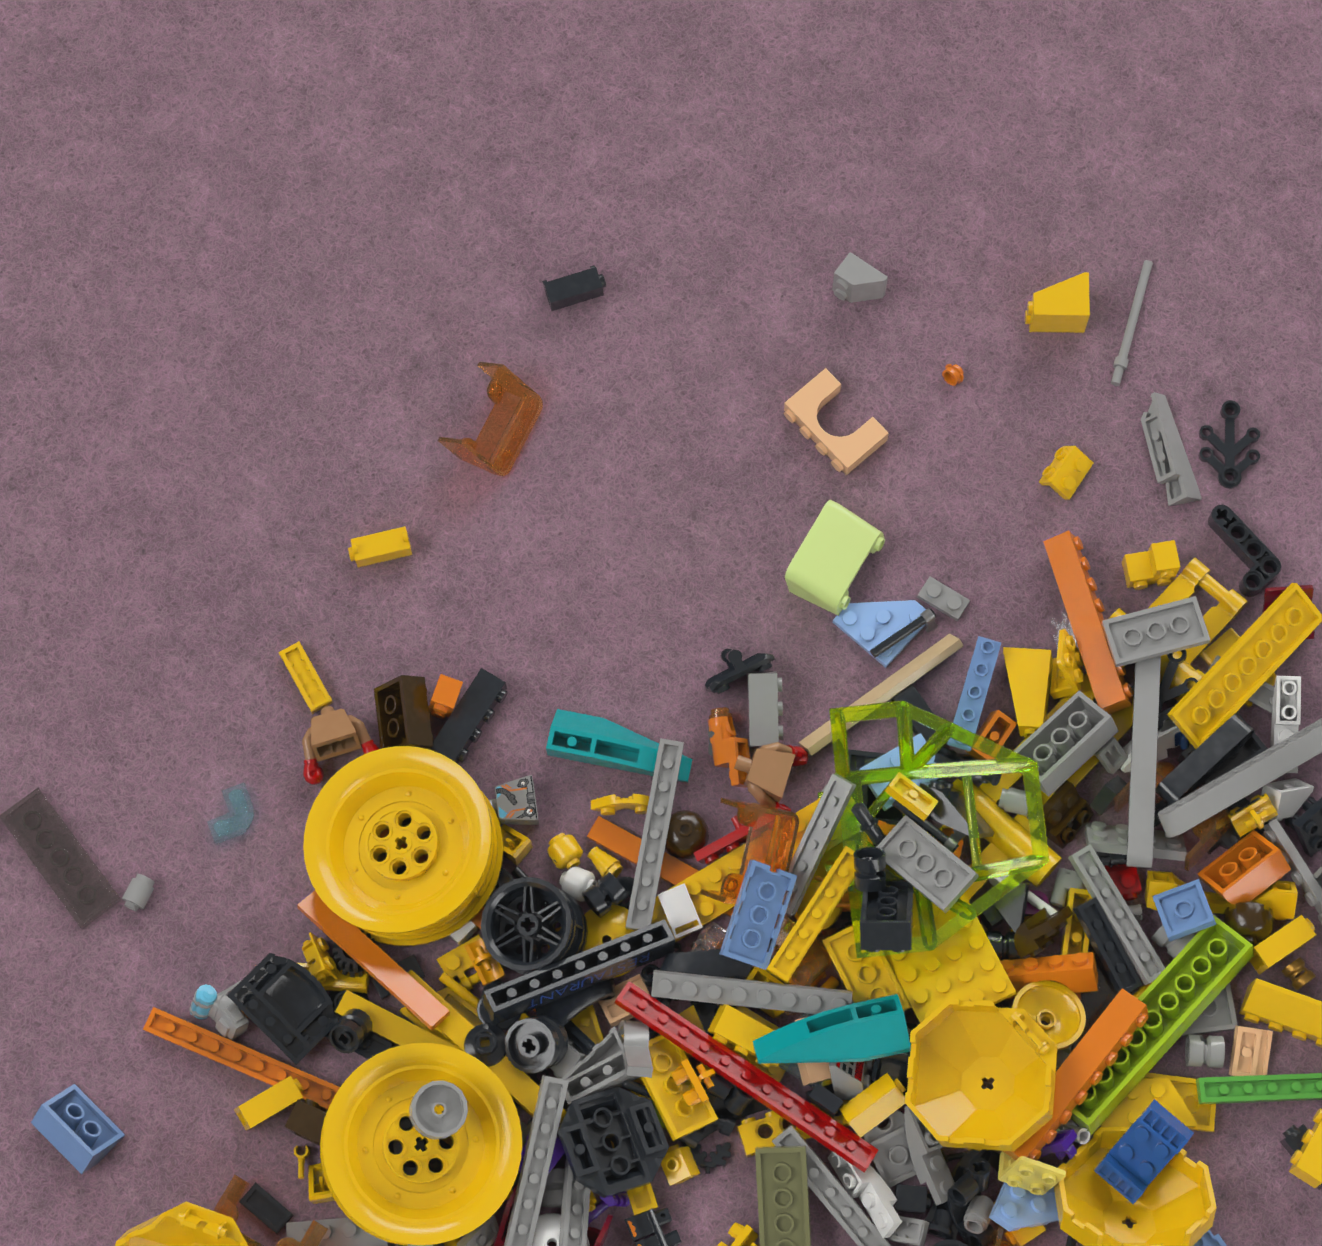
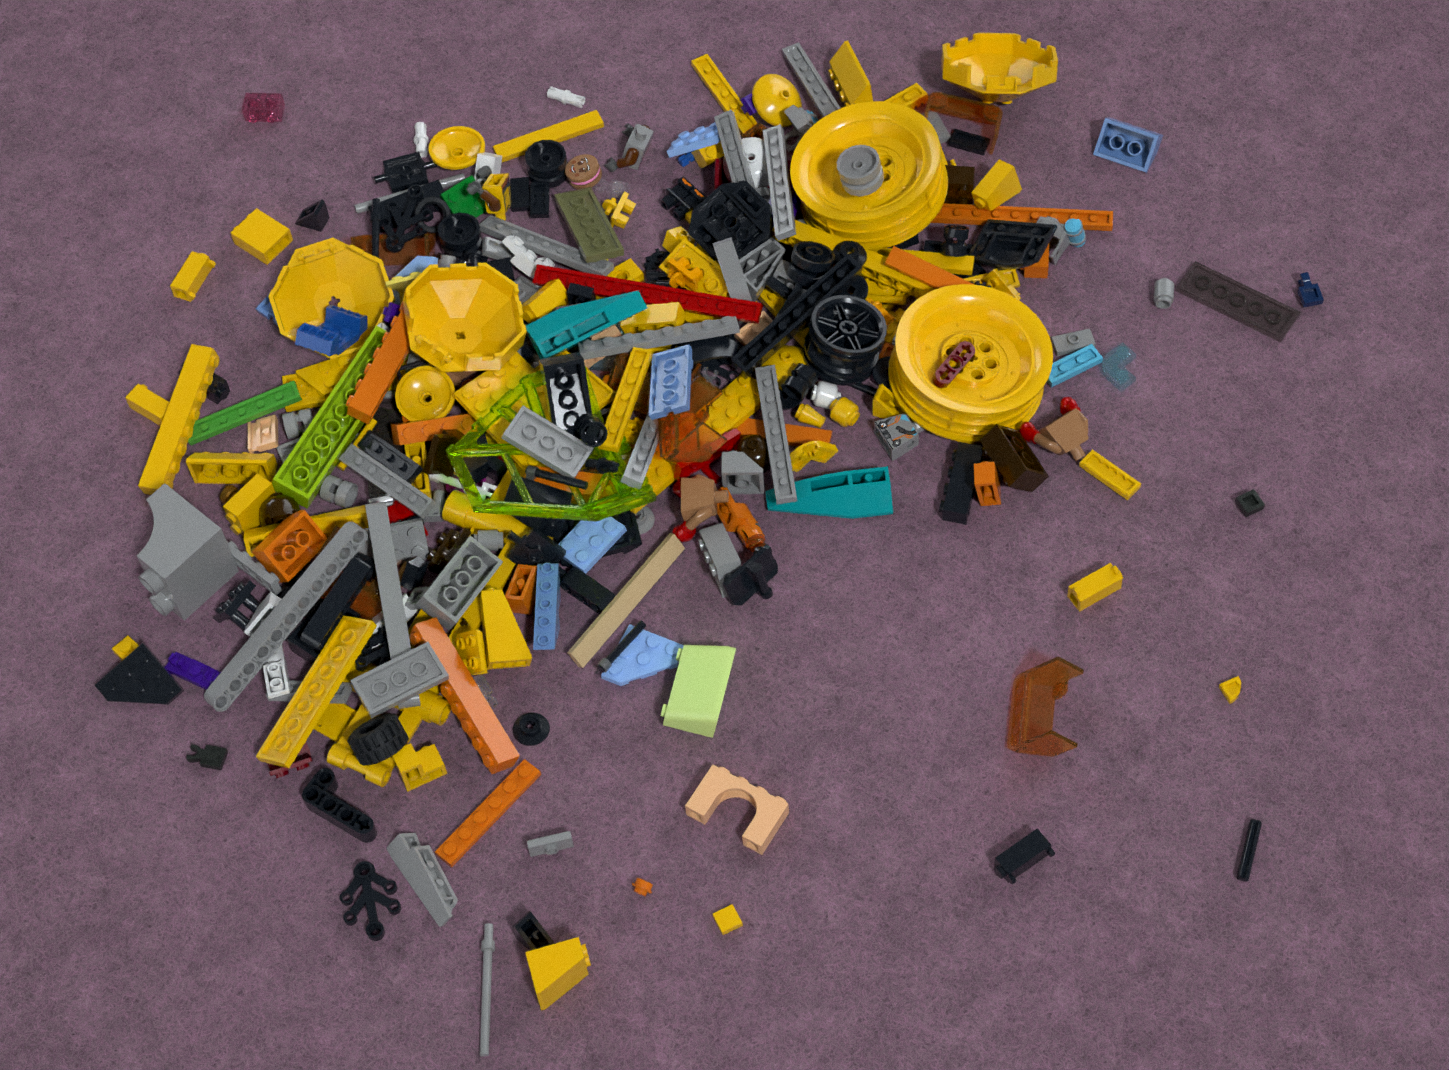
camera: 165 degrees right, 15 degrees down
white piece [658,883,703,939] -> none
light grey slope [832,252,888,303] -> none
yellow plate [885,772,939,821] -> none
light grey plate [917,577,970,621] -> none
yellow bracket [1039,446,1094,500] -> none
medium blue plate [1152,879,1216,942] -> none
yellow hips [1228,793,1278,837] -> none
none -> black tyre [347,713,409,766]
none -> orange plate [435,759,541,868]
none -> black piece [513,712,550,746]
none -> black slope [513,911,555,951]
none -> light grey plate [527,831,574,857]
none -> yellow tile [712,904,743,935]
none -> light grey slope [721,451,765,494]
none -> dark red beam [932,341,975,388]
none -> medium azure plate [1047,344,1103,388]
none -> light grey plate [1051,329,1096,356]
none -> yellow tile [1219,676,1241,704]
none -> pearl dark grey plate [1235,489,1265,517]
none -> black axle [1237,819,1262,882]

